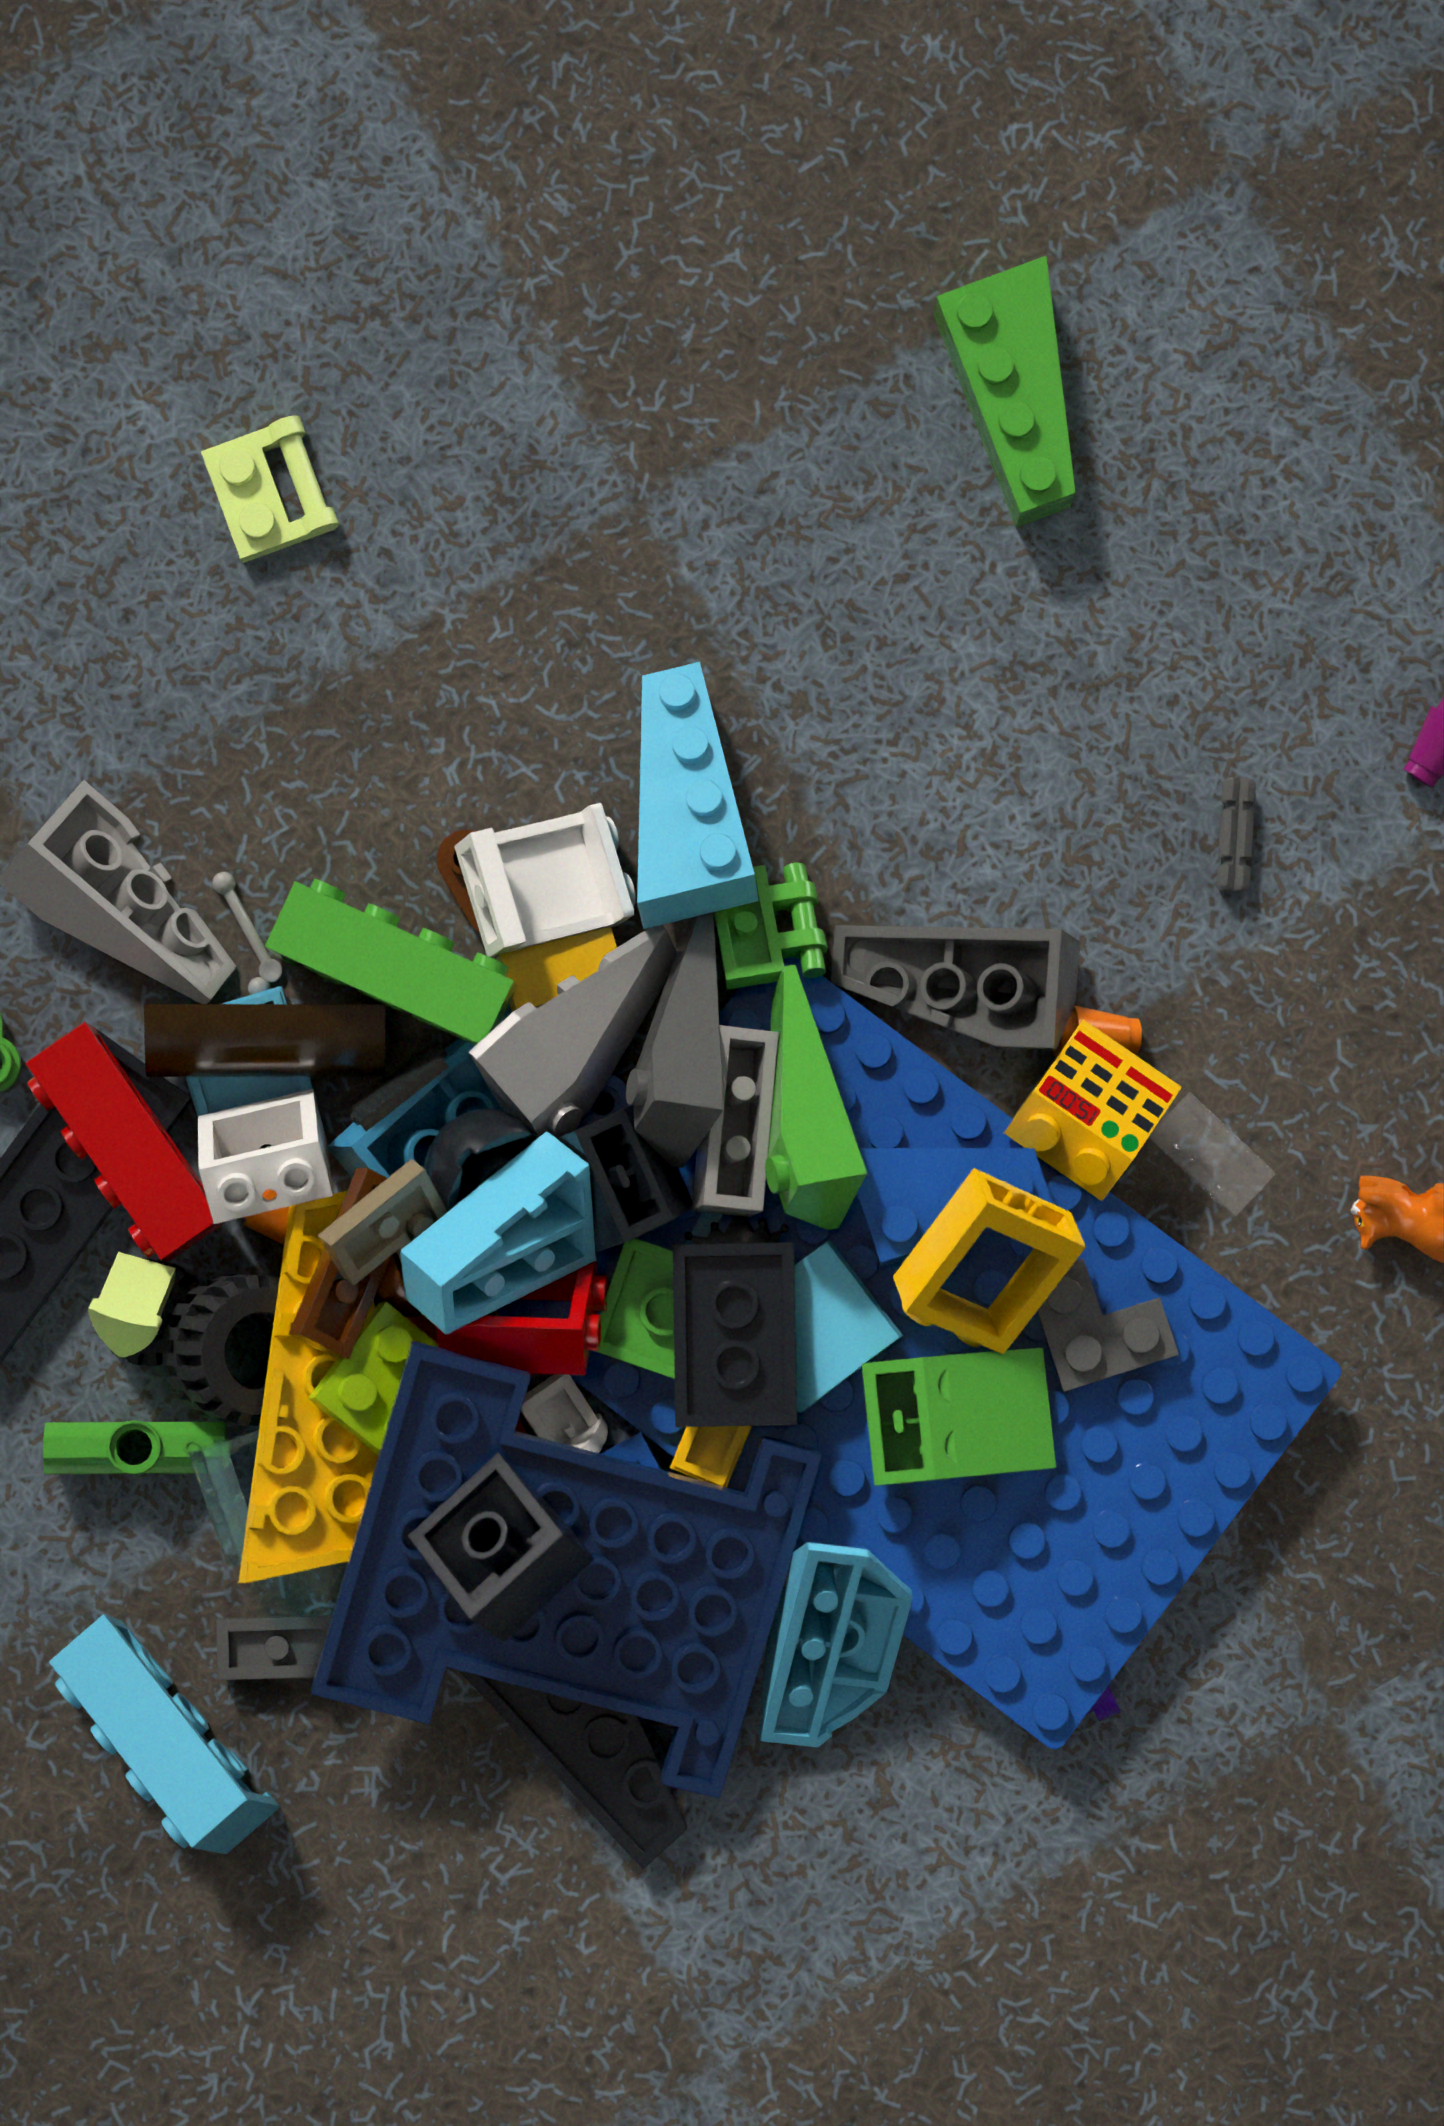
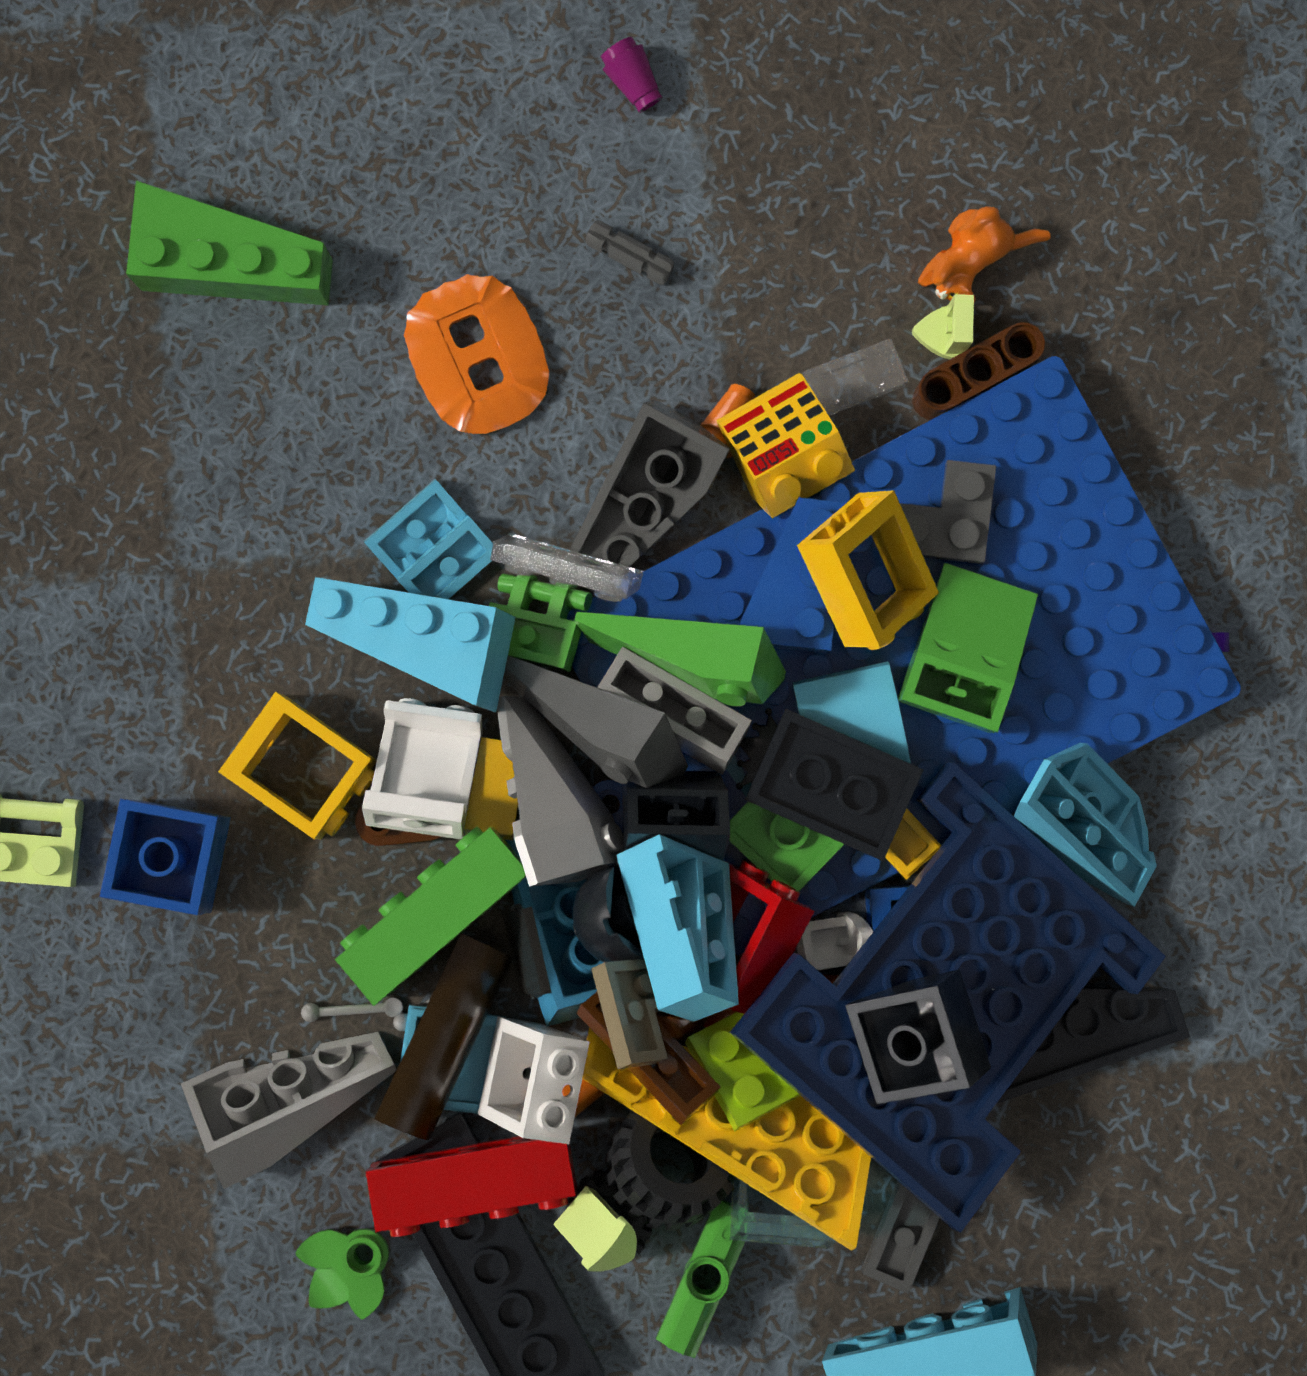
camera: 75 degrees left, 0 degrees up
none -> blue brick [100,799,231,915]
none -> yellow window [218,692,377,839]
none -> medium azure slope [363,479,501,599]
none -> orange piece [404,274,549,434]
none -> clear plate [490,533,644,602]
none -> yellowish green tile [912,294,974,360]
none -> reddish brown beam [912,322,1045,420]

